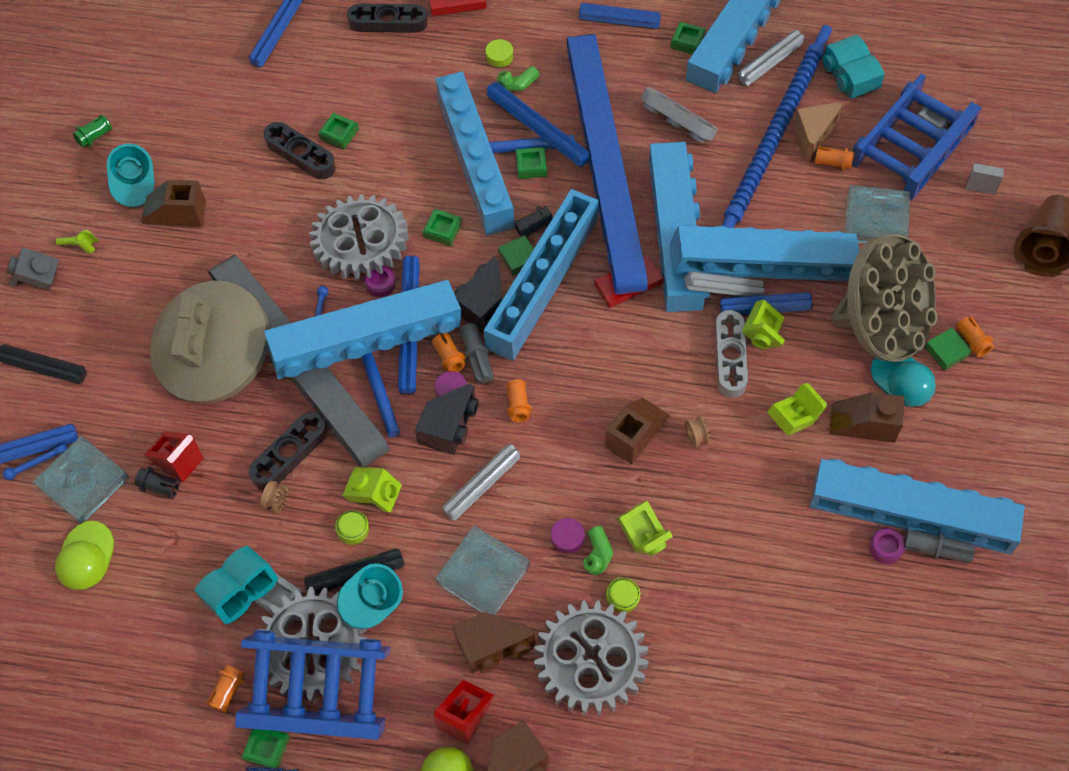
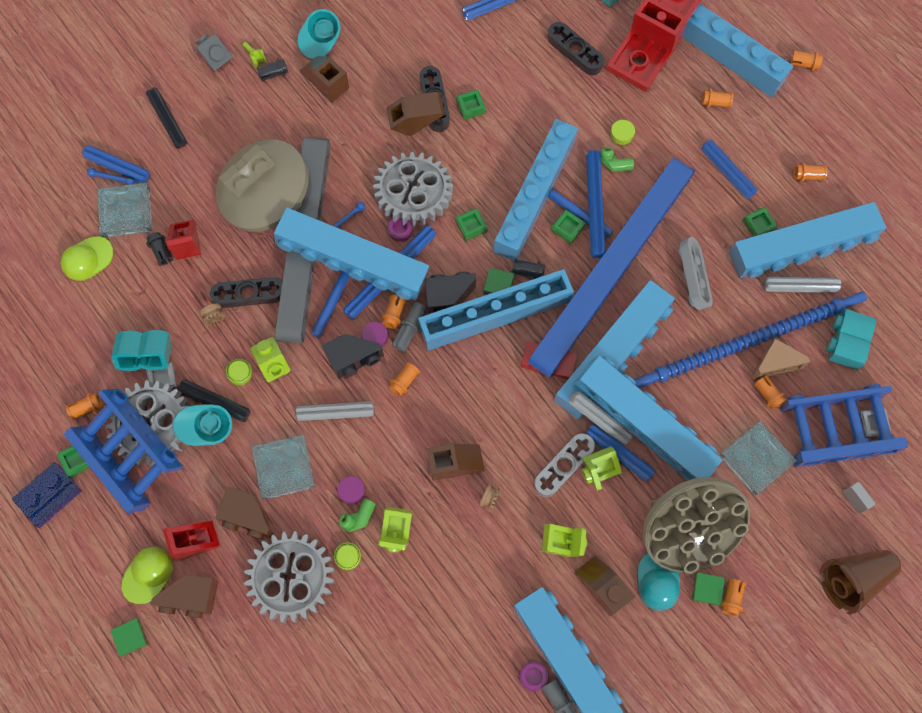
camera: 40 degrees right, 10 degrees up
none -> black pin [257,58,289,82]
none -> reddish brown slope [386,92,445,136]

